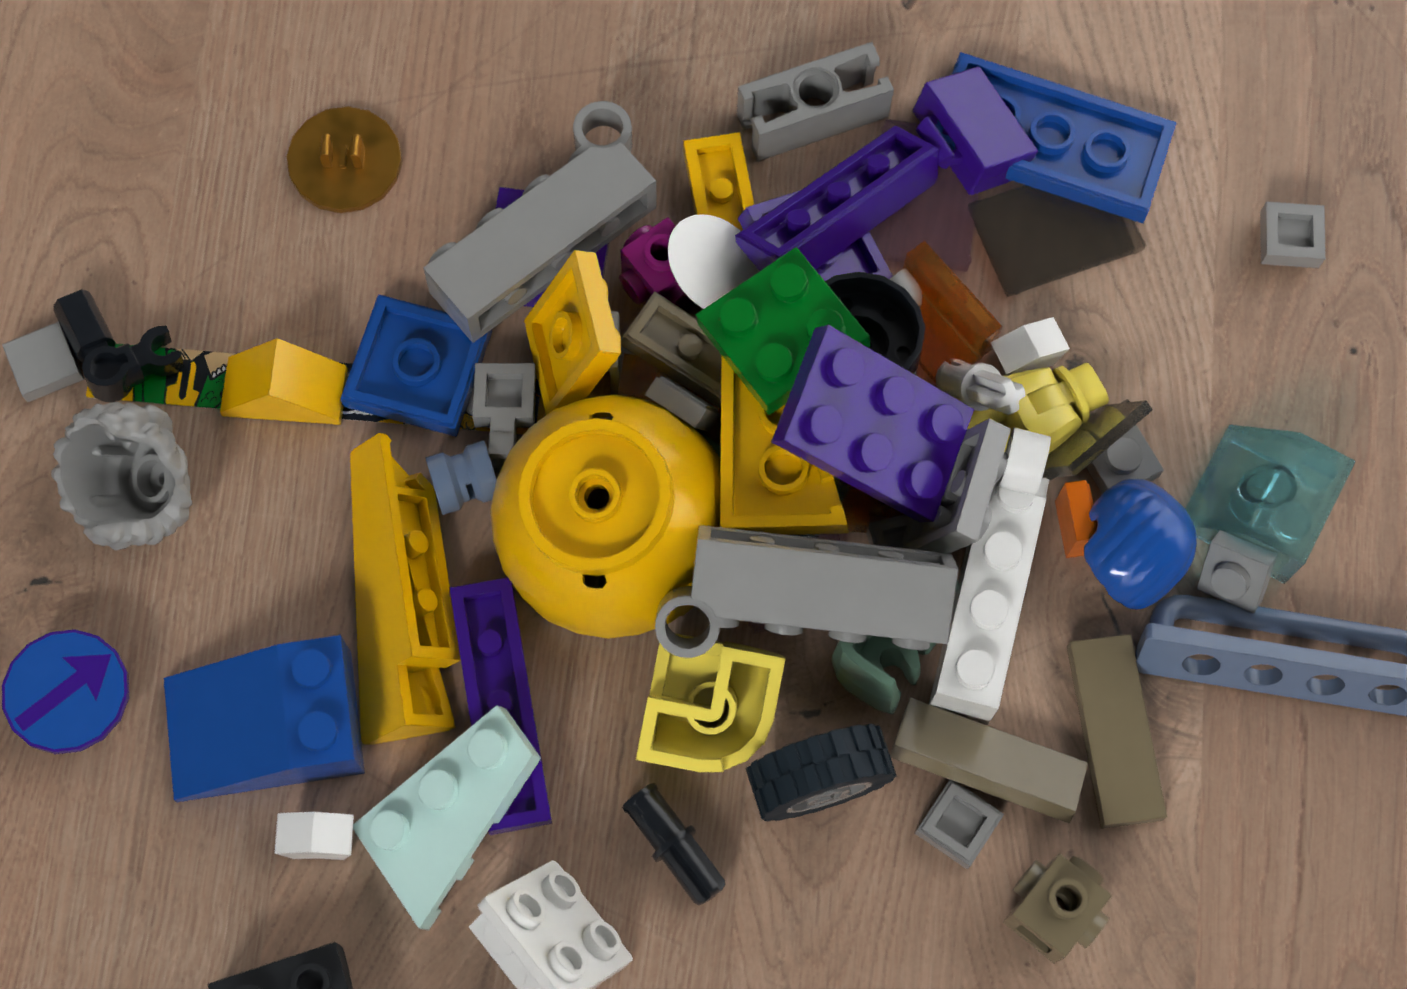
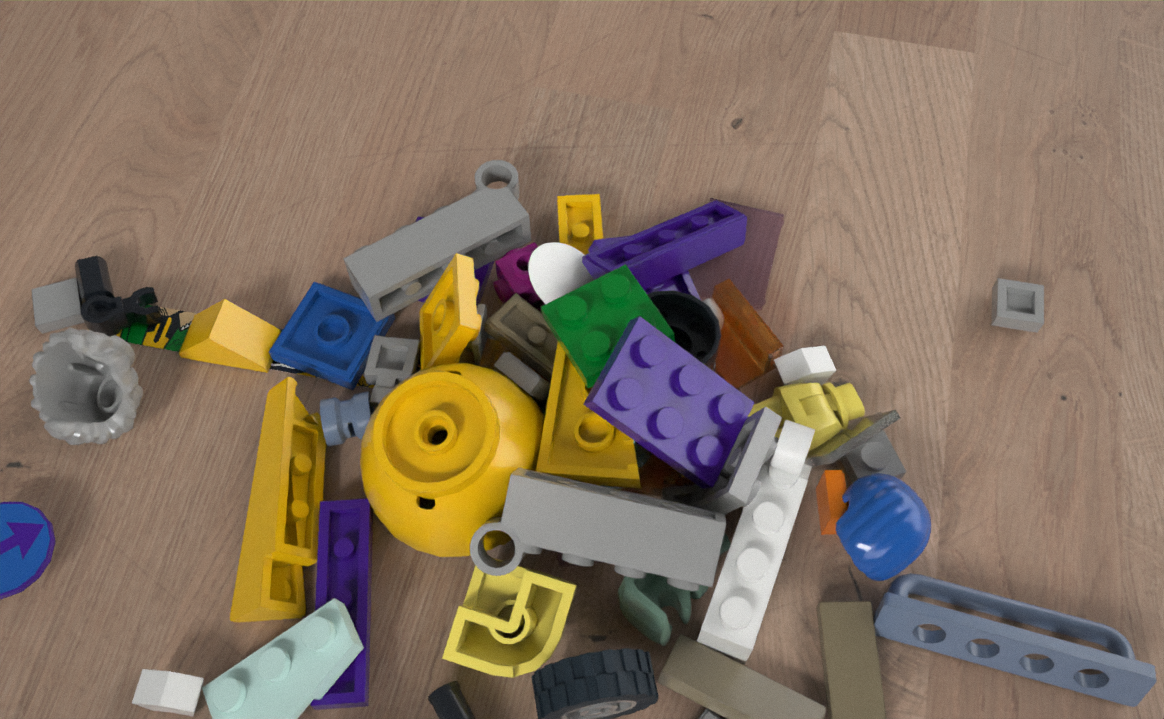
camera: 10 degrees right, 10 degrees down
blue slope [164,635,365,802] -> none
pearl gold piece [287,106,402,213] -> none
light grey piece [736,42,894,162] -> none
dark purple piece [912,67,1038,195] -> none
blue tile [935,52,1177,224] -> none
white axle [936,358,1025,415] -> none
clear smoke piece [967,185,1146,297] -> none
clear light blue slope [1185,424,1356,584] -> none
light grey plate [1197,530,1278,614] -> none

